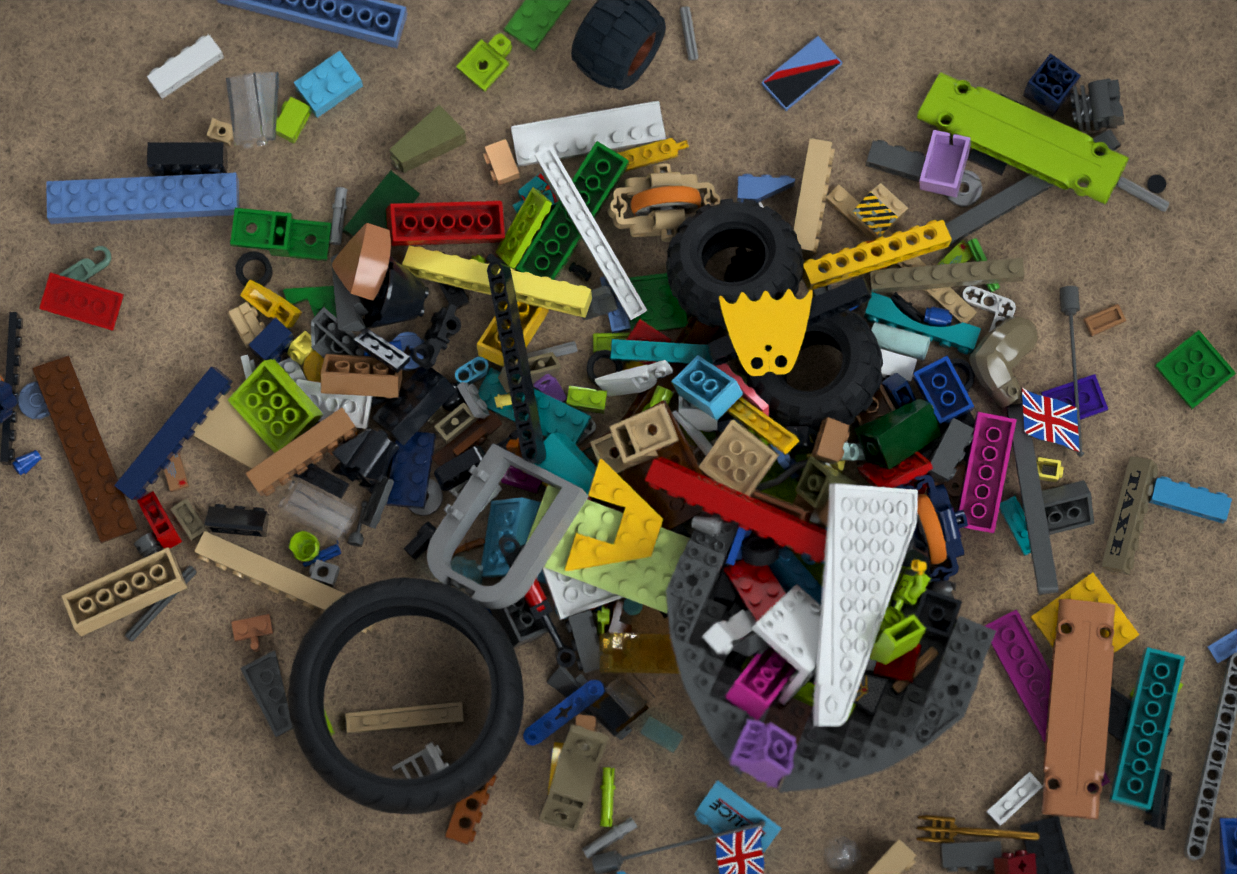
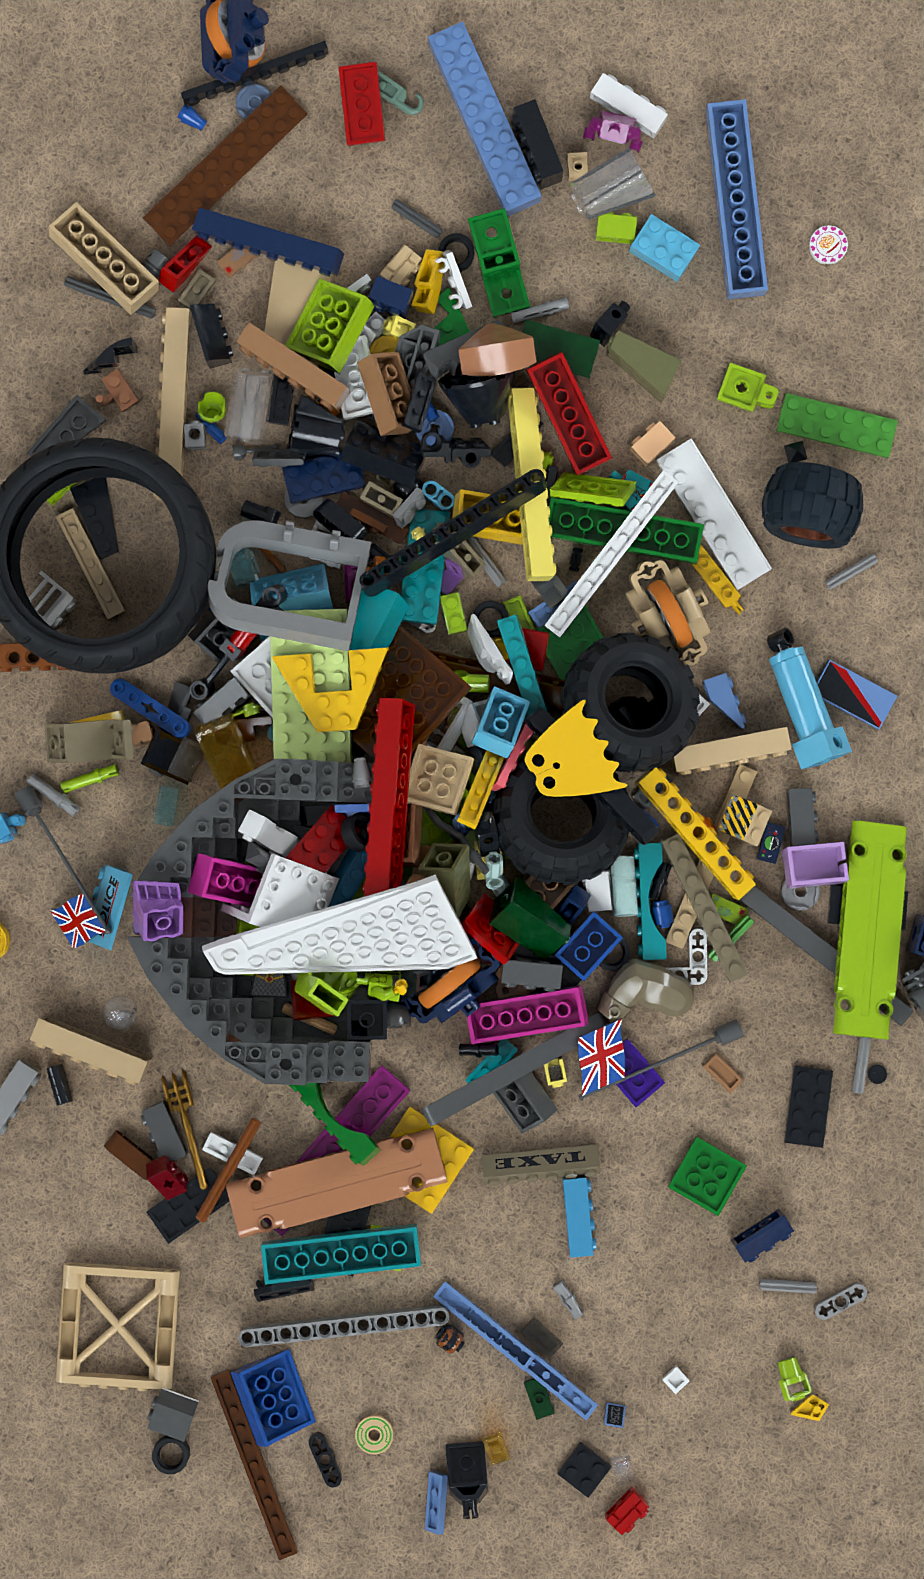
camera: 65 degrees right, 10 degrees up
tan bracket [590,404,679,473] -> none
medium nougat brick [811,418,850,465] -> none
none -> black wing [70,477,119,560]
none -> black slope [83,337,138,375]
none -> dark orange axle [196,1118,261,1223]
none -> green arch [289,1083,381,1166]
none -> dark grey axle [391,199,442,238]
none -> white plate [435,250,473,309]
none -> black pin [458,1043,499,1058]
none -> magenta torso [583,110,643,153]
none -> black torso [590,301,630,347]
none -> tile [757,822,786,864]
none -> medium azure piece [767,628,852,770]
none -> black slope [784,441,808,463]
none -> black plate [784,1065,833,1148]

